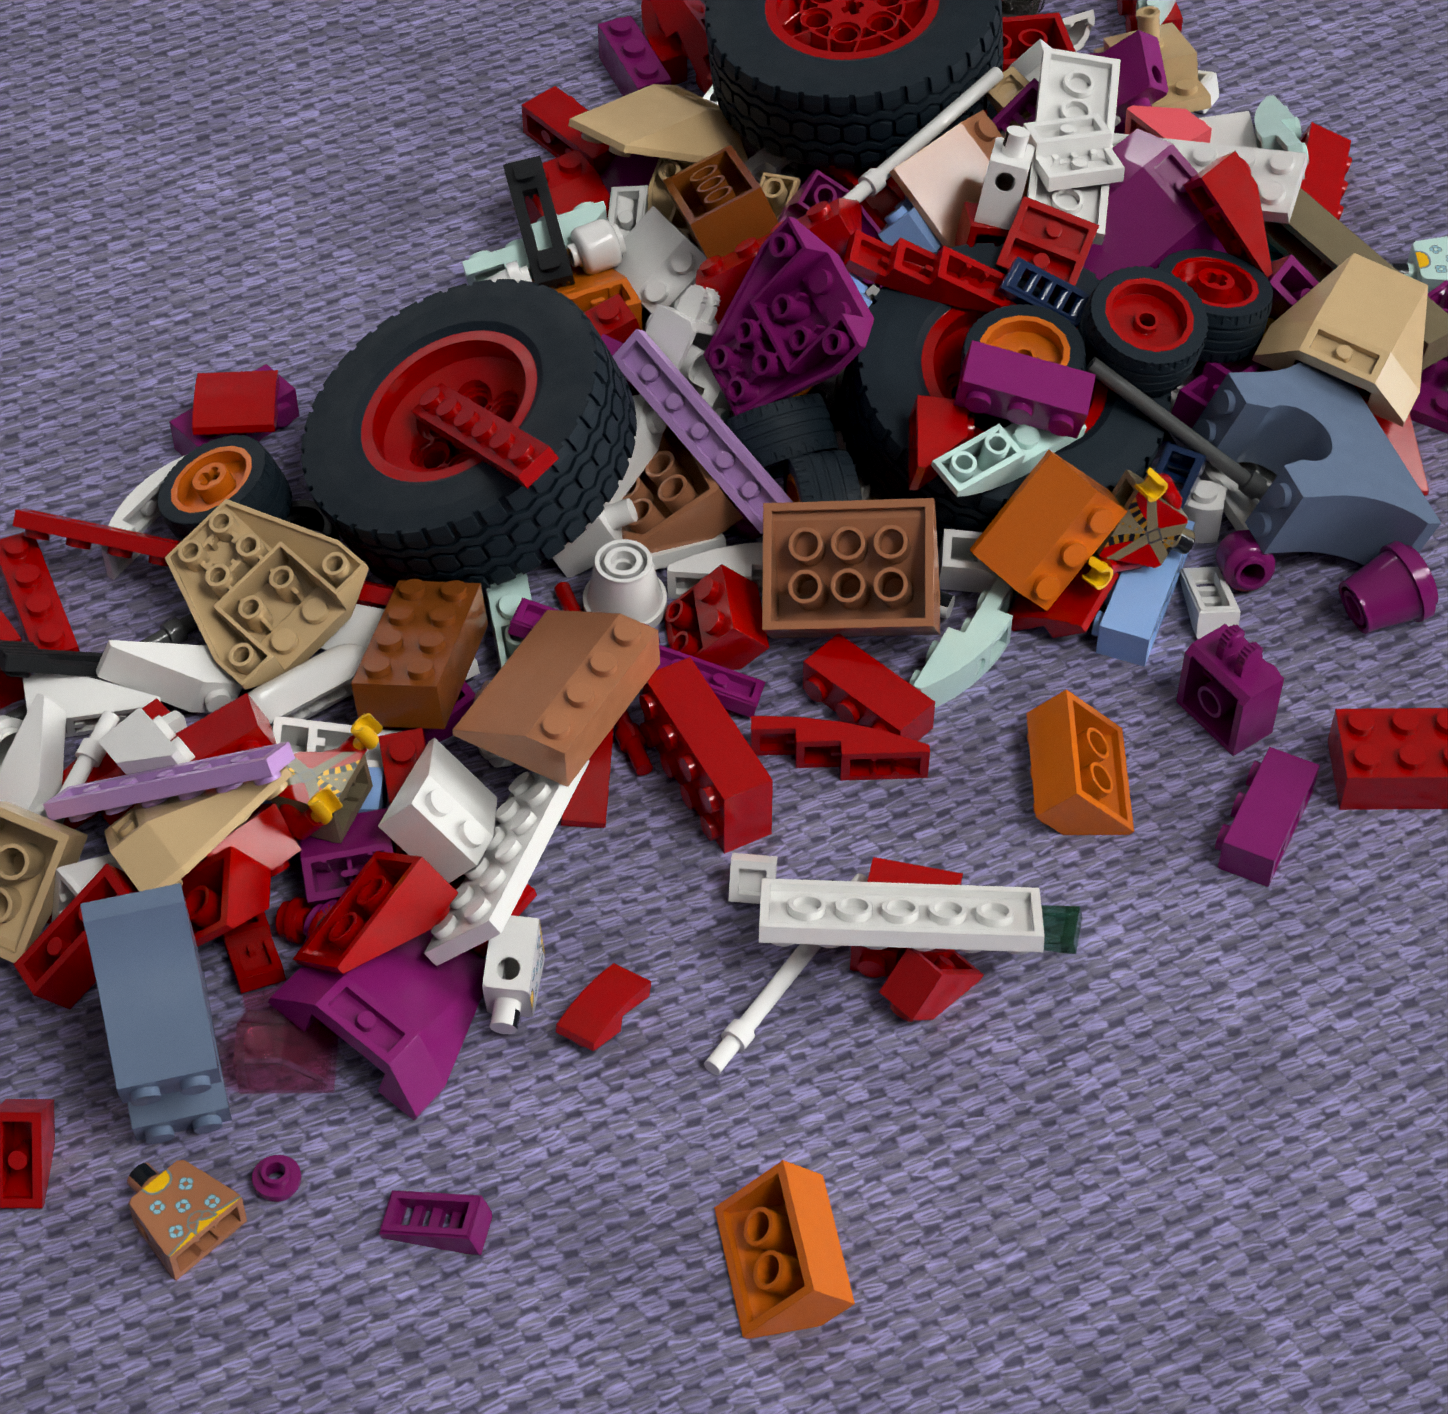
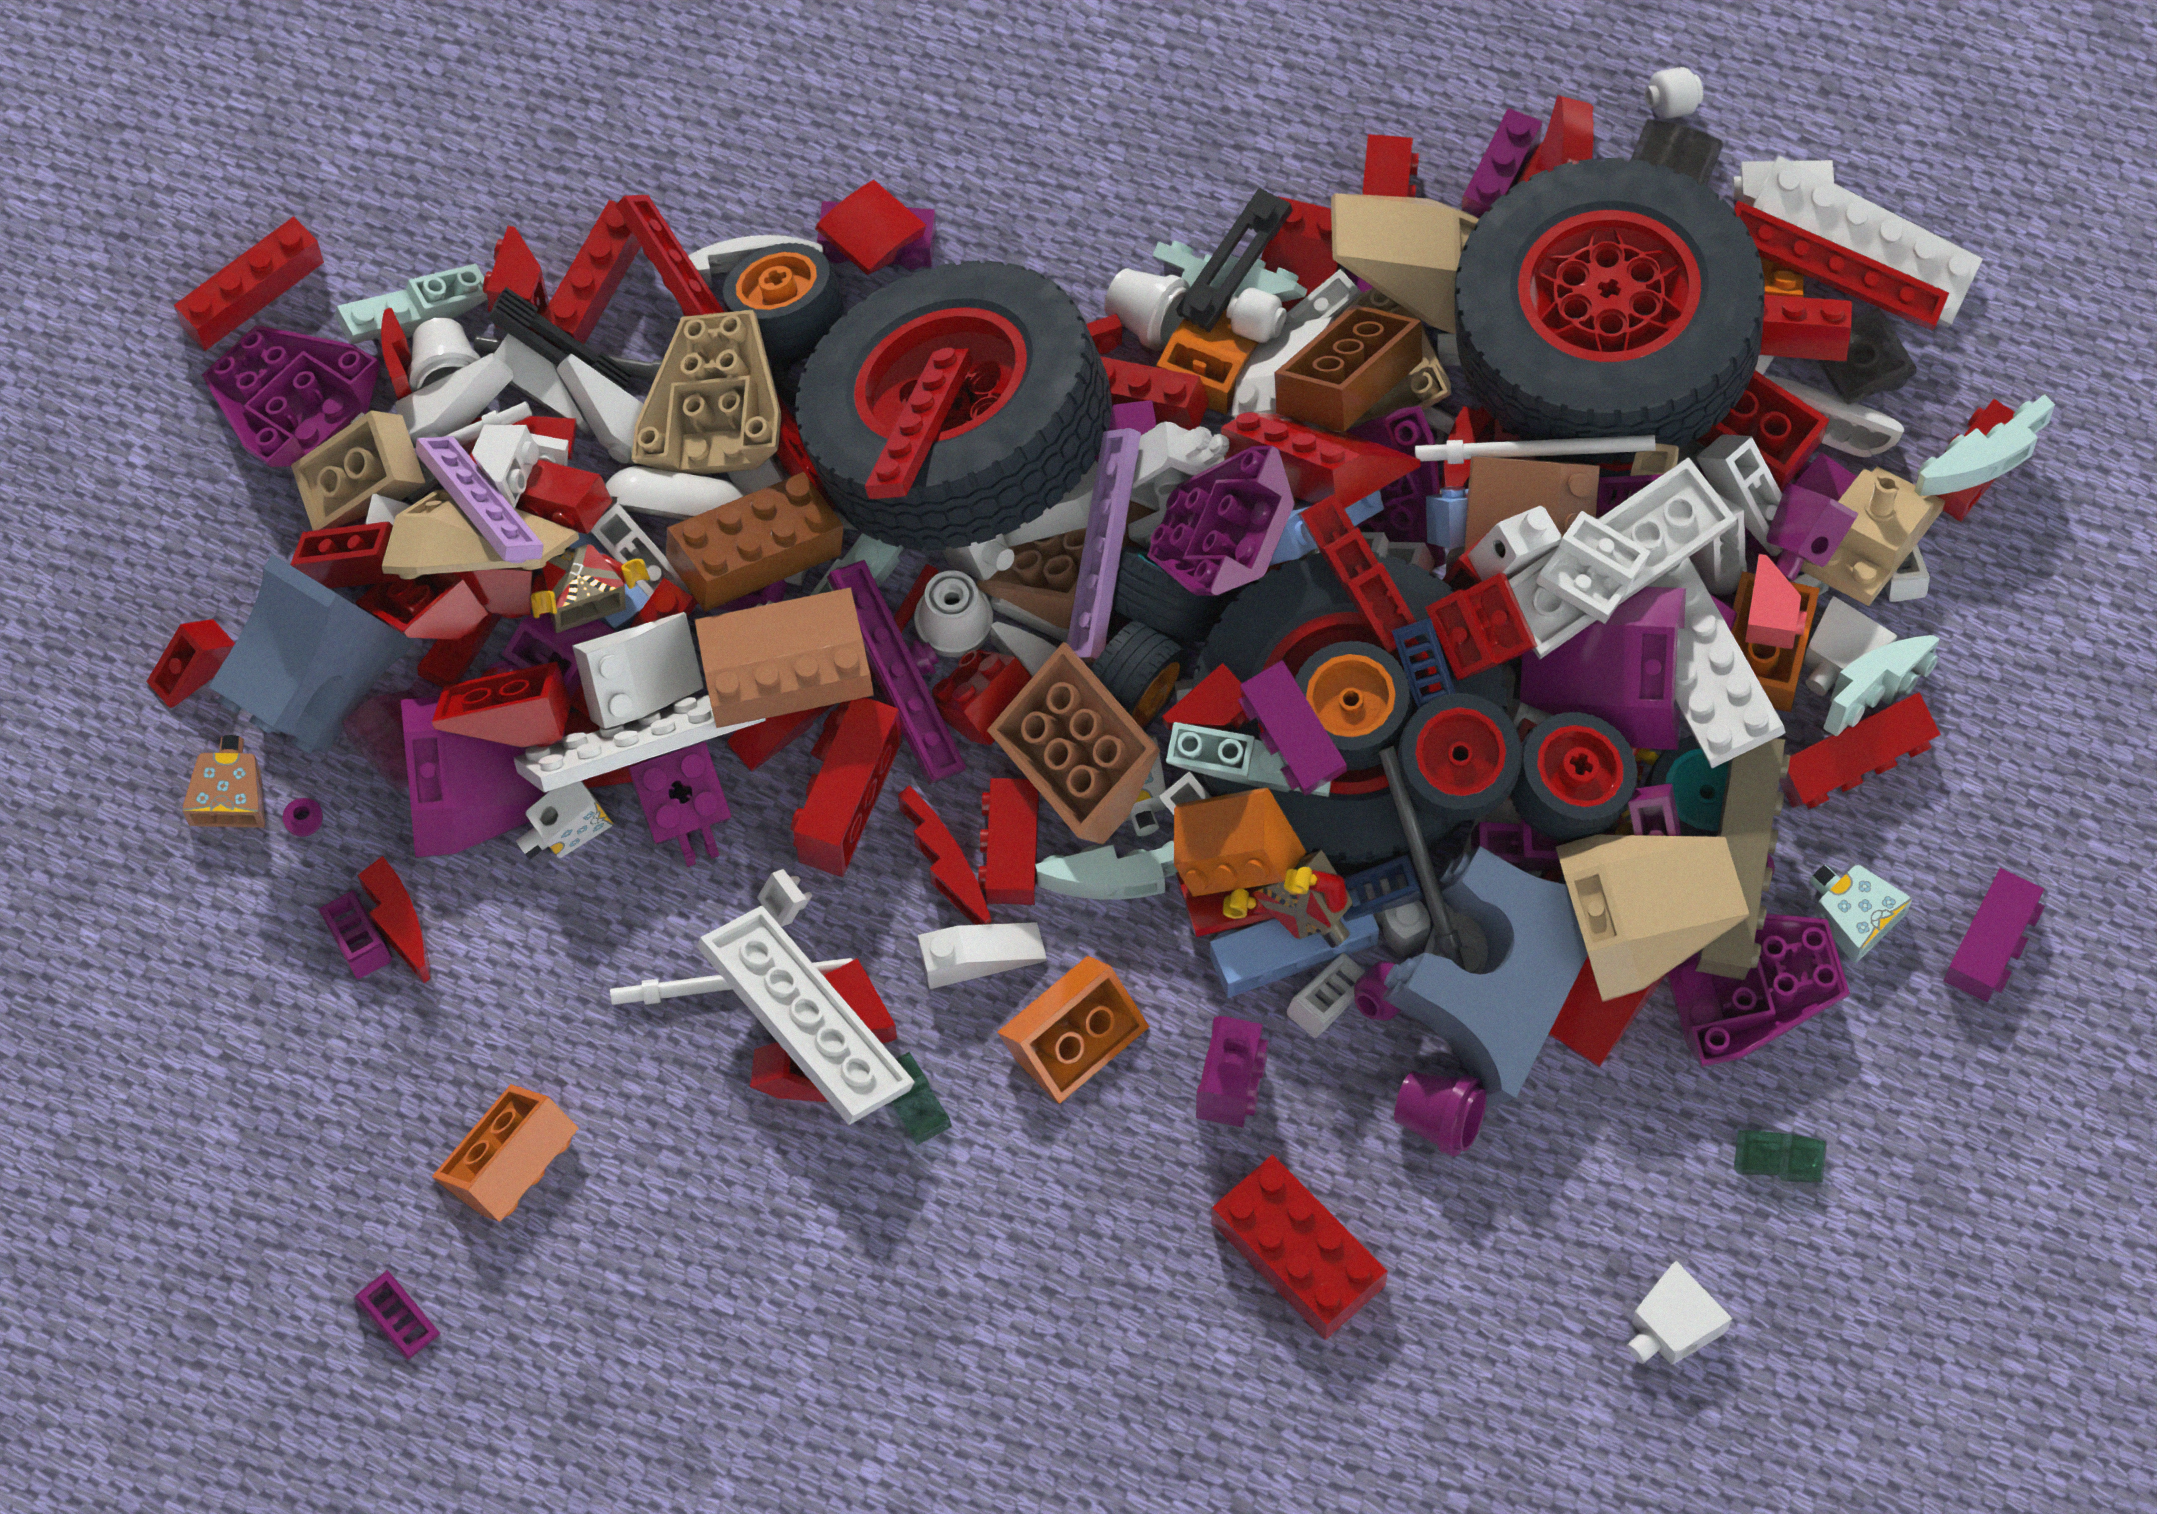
camera: 50 degrees right, 15 degrees up
red plate [276,897,312,944] -> none
red slope [555,963,652,1051] -> none
red slope [1183,151,1273,278] -> none
magenta brick [1215,747,1320,887] -> none
none -> red slope [357,856,430,983]
none -> magenta hinge [628,742,732,867]
none -> white slope [918,922,1047,989]

